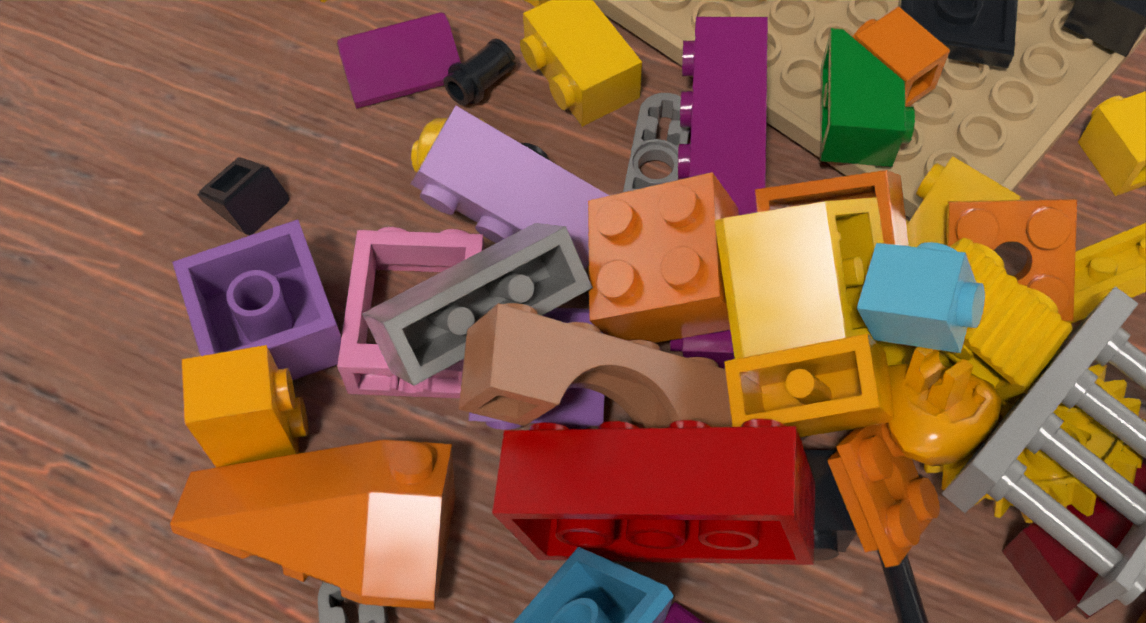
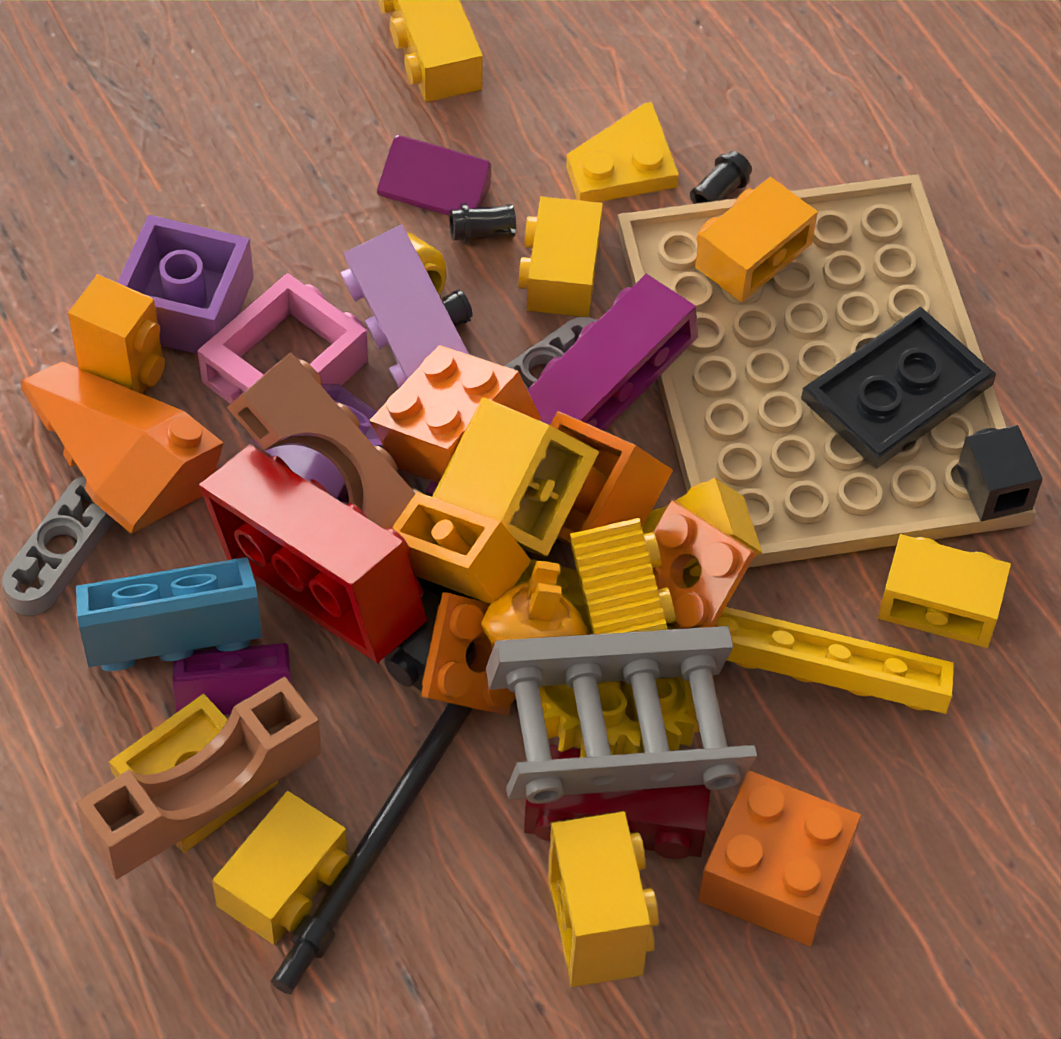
camera: 35 degrees right, 5 degrees down
black slope [197,157,289,235] -> none
light grey brick [362,223,592,386] -> none
green slope [820,28,915,167] -> none
orange brick [853,6,950,107] -> none
medium azure brick [857,242,985,353] -> none

